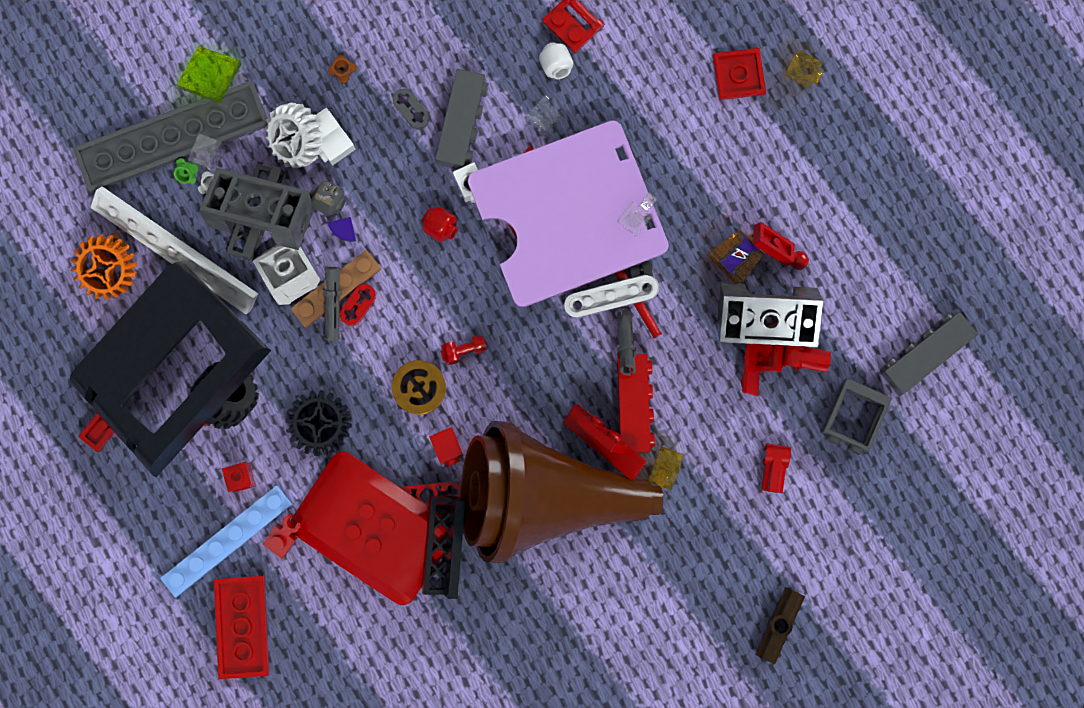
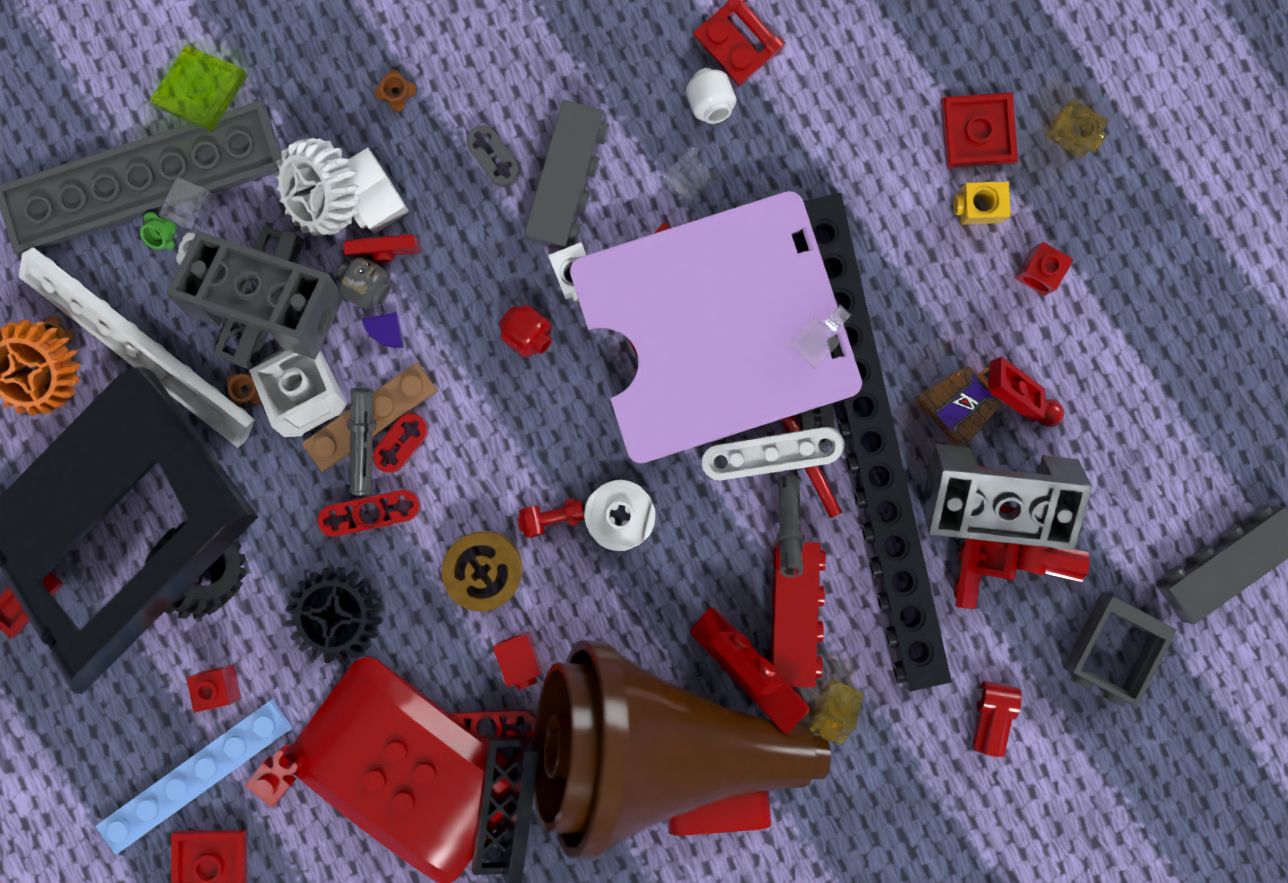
camera: 10 degrees right, 5 degrees up
none -> dark orange plate [227,372,262,407]
none -> red beam [318,490,421,537]
none -> red plate [343,234,421,263]
none -> white plate [584,480,655,551]
none -> red beam [667,791,771,836]
none -> black brick [796,193,952,692]
none -> yellow brick [953,181,1010,225]
none -> red brick [1014,242,1074,296]

